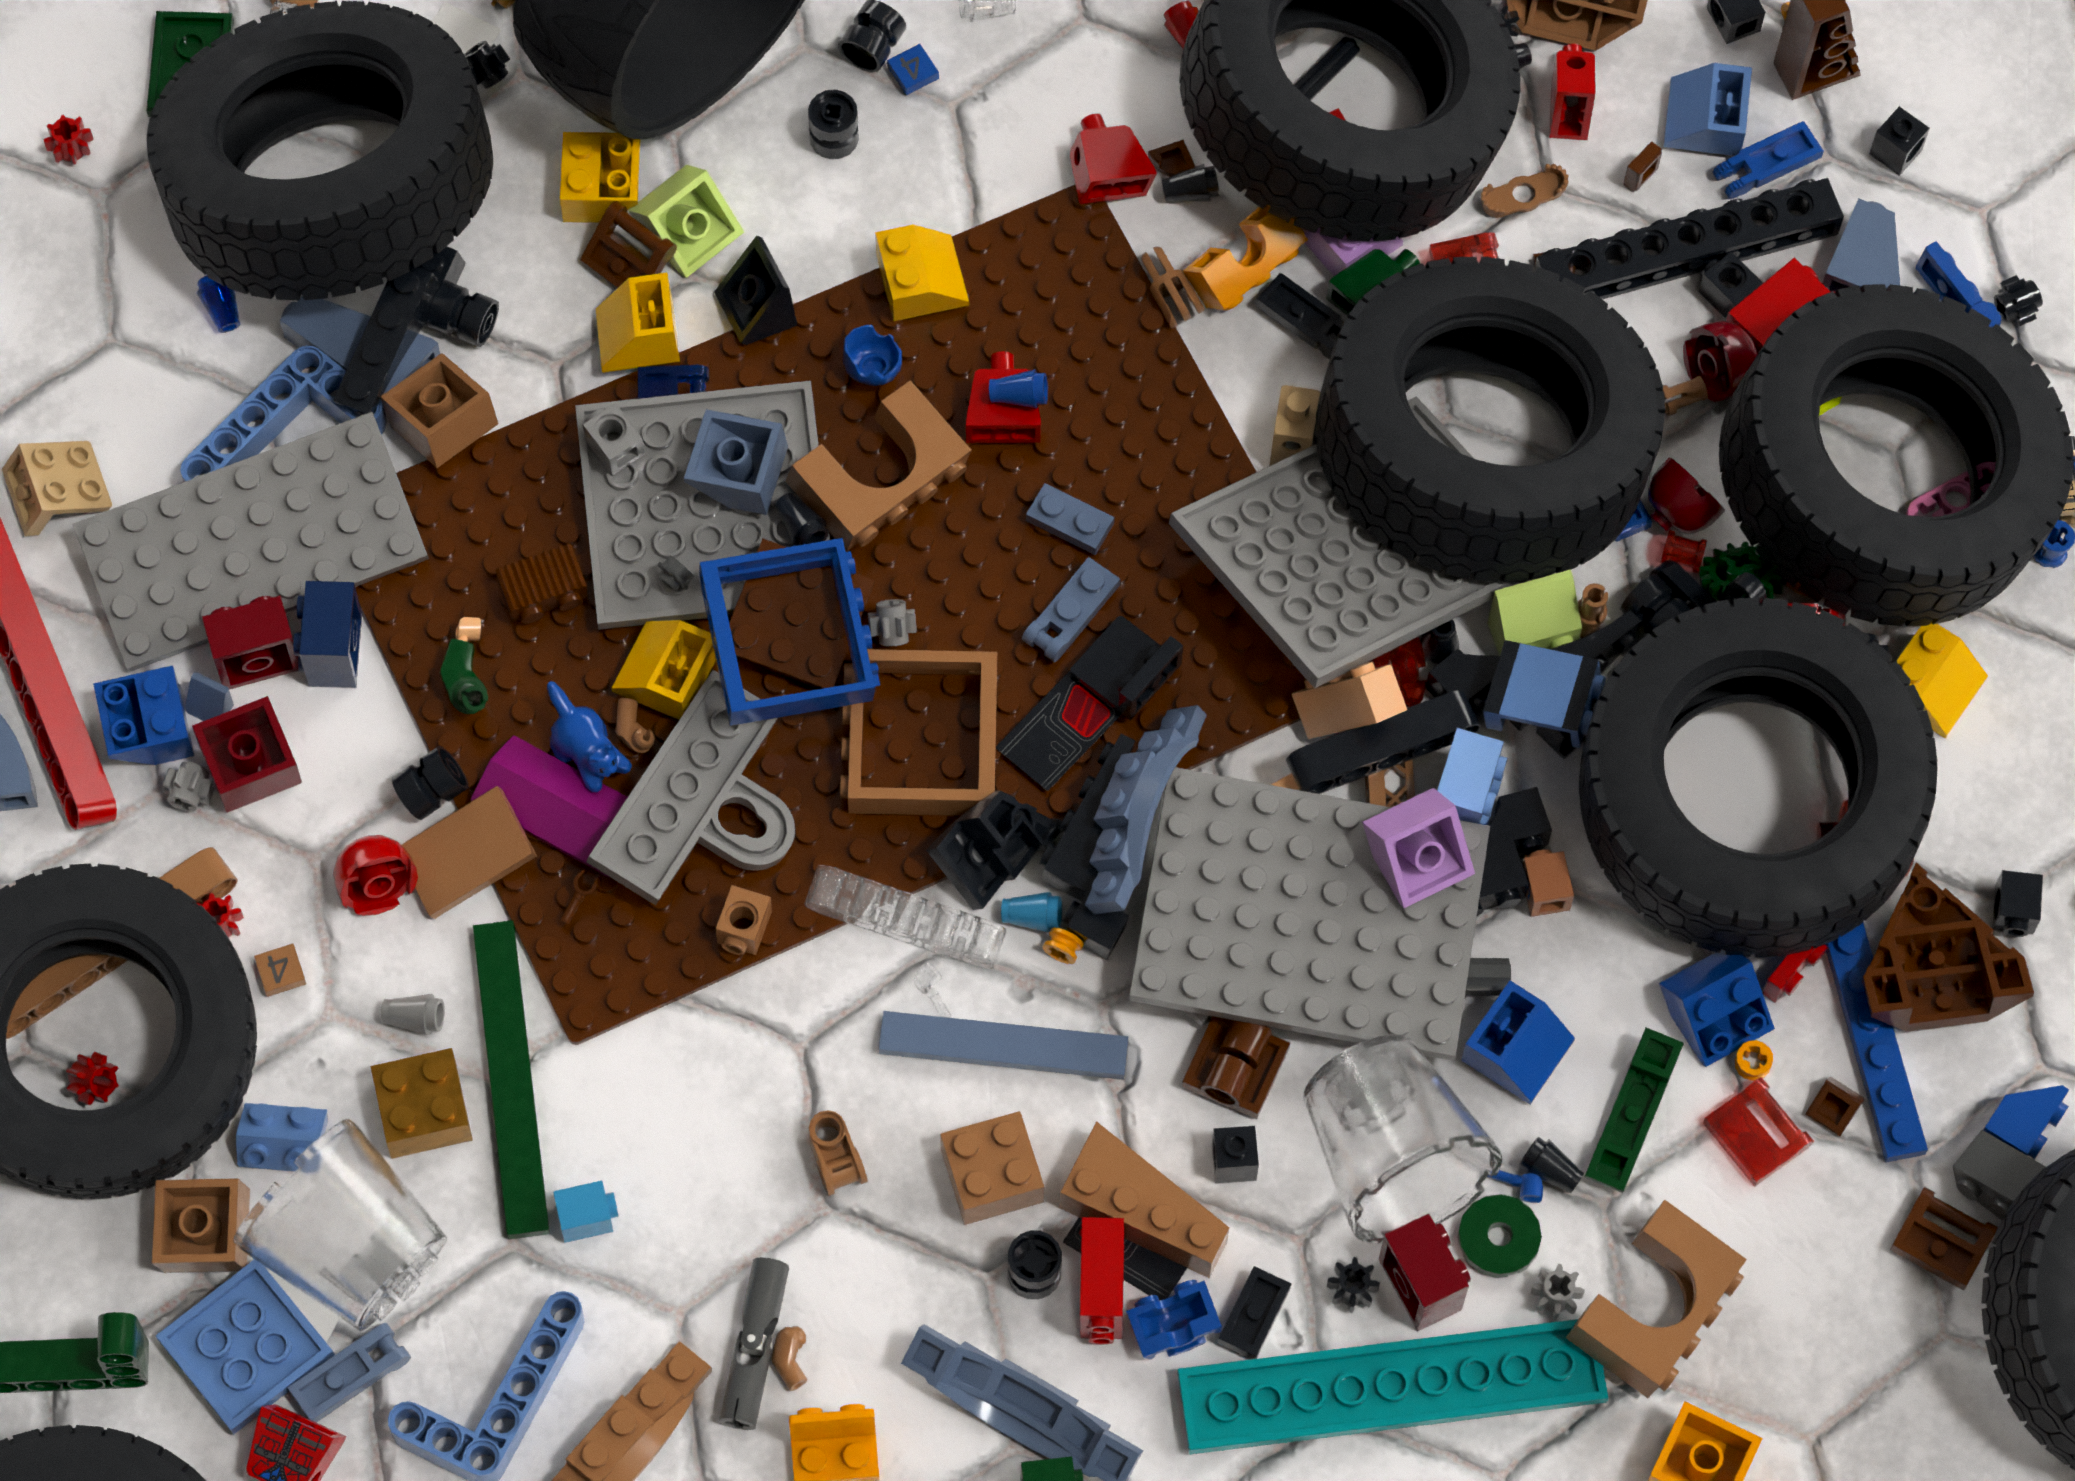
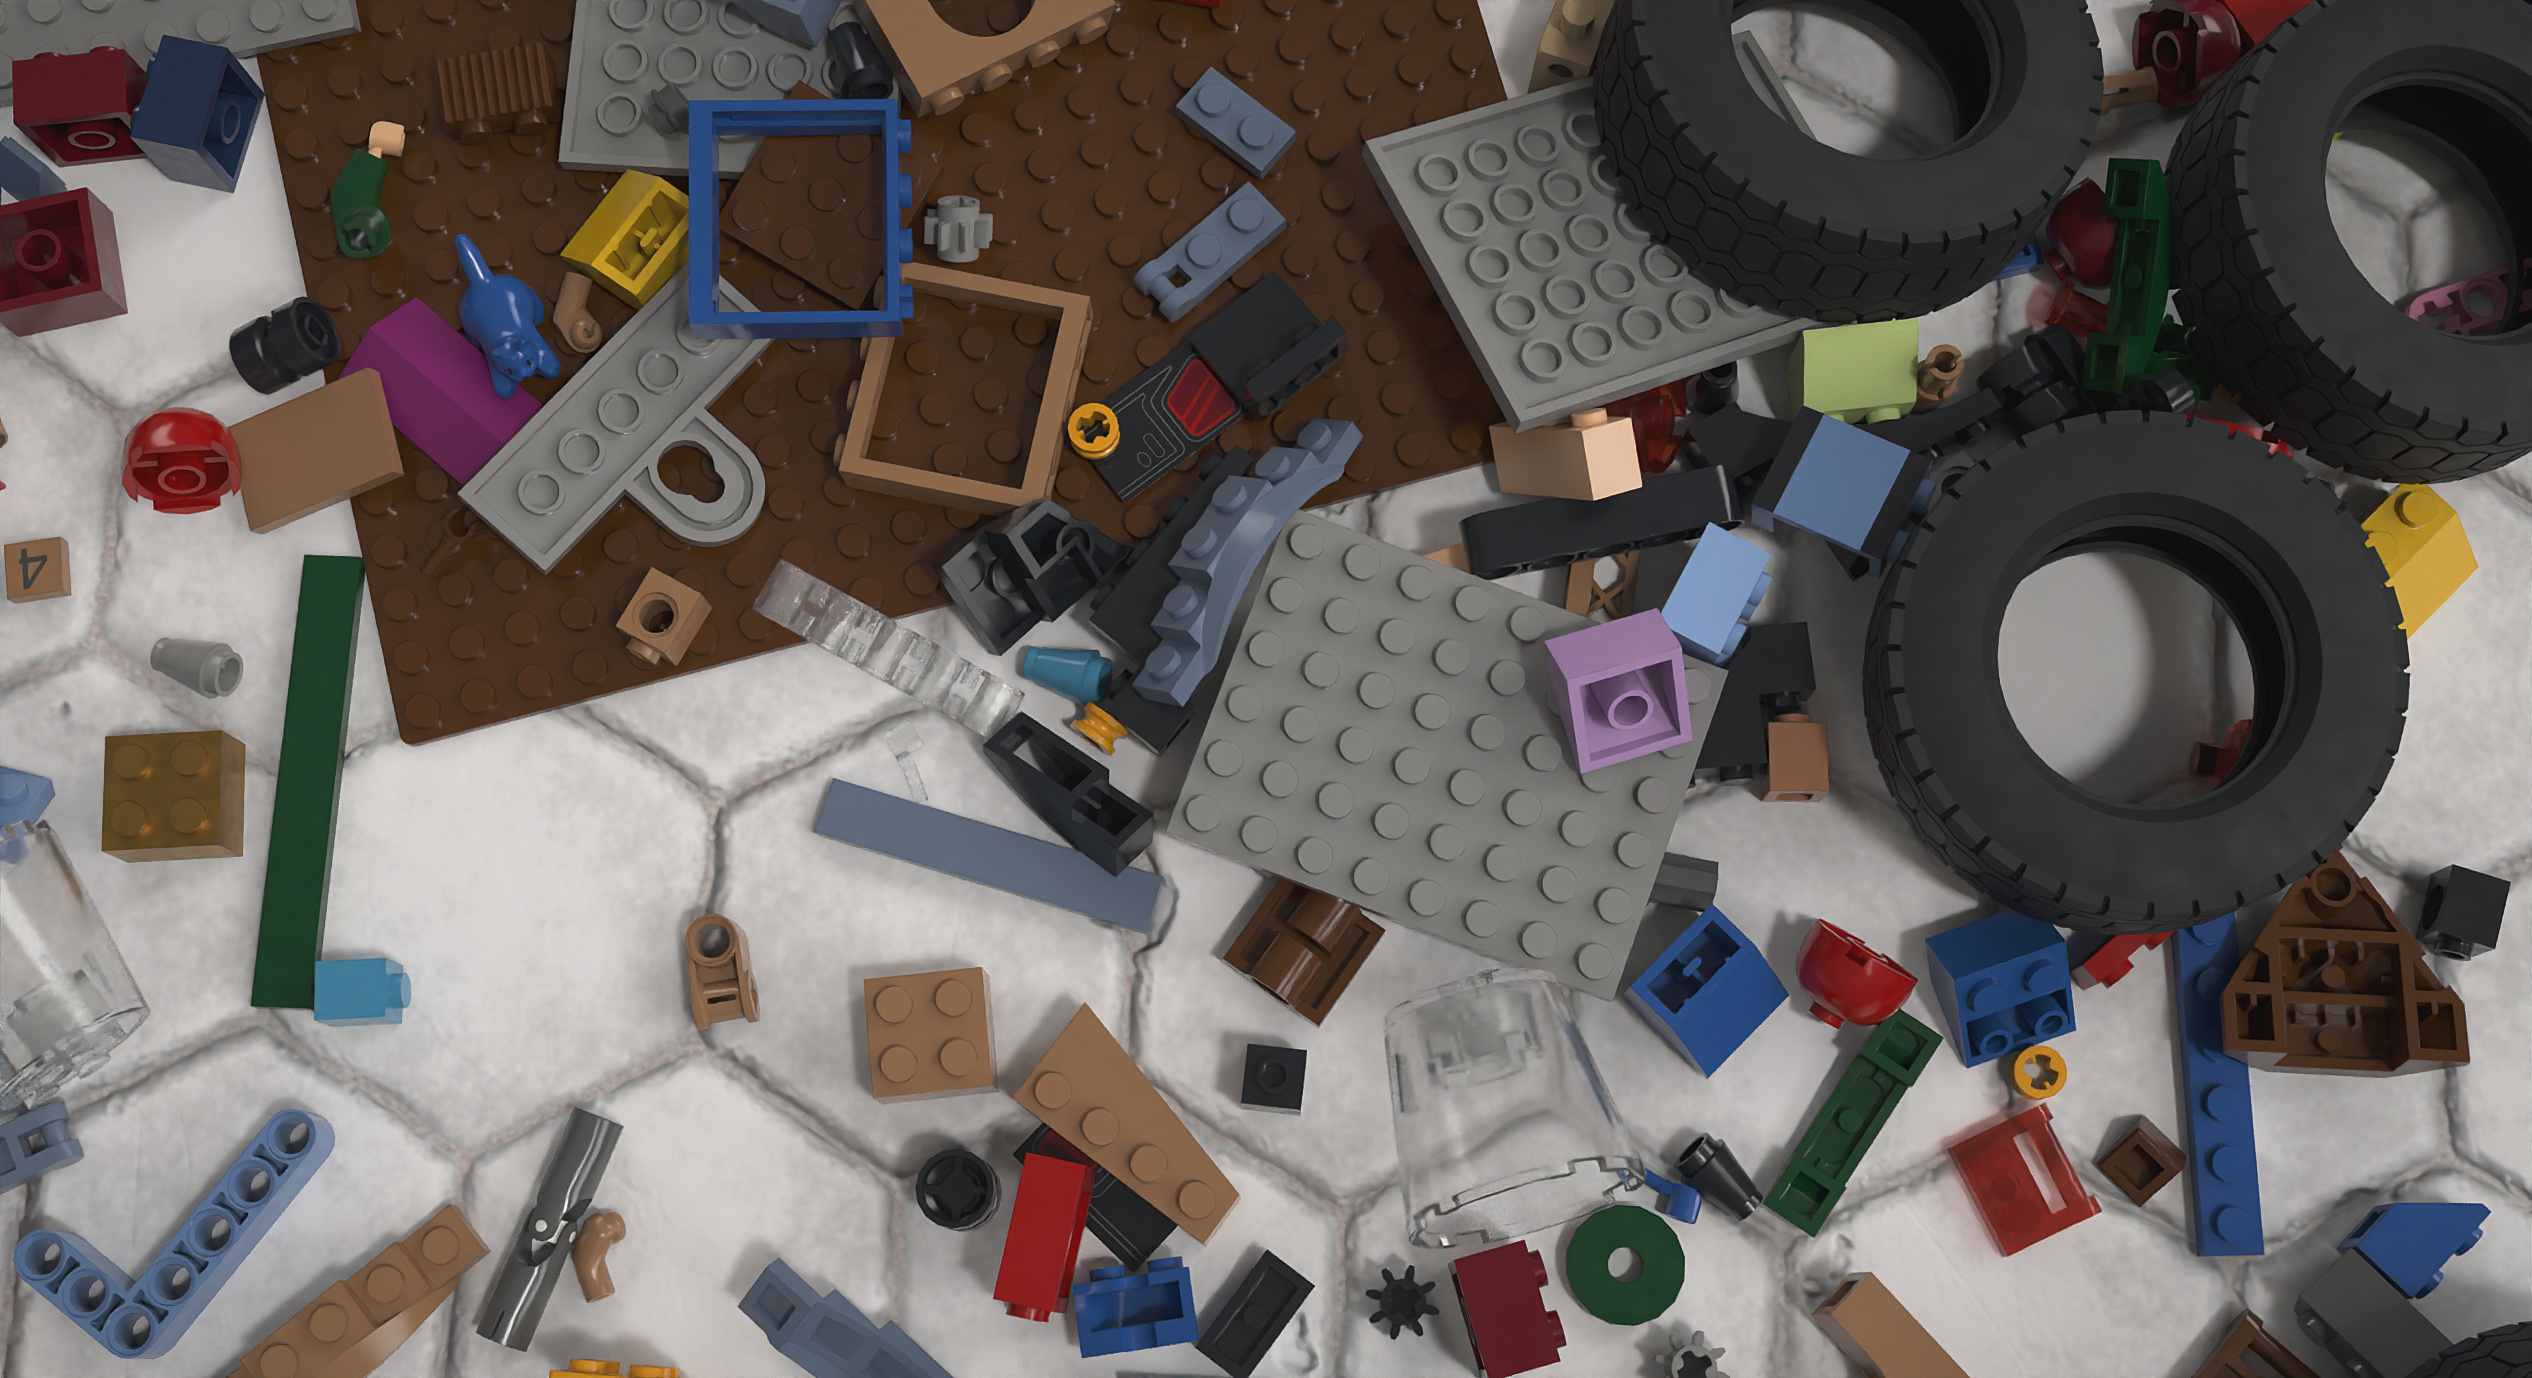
camera: 15 degrees right, 10 degrees up
none -> black slope [983,711,1154,877]
none -> light orange bush [1068,403,1120,460]
none -> red cylinder [1796,919,1918,1029]
none -> dark green slope [2081,158,2173,394]

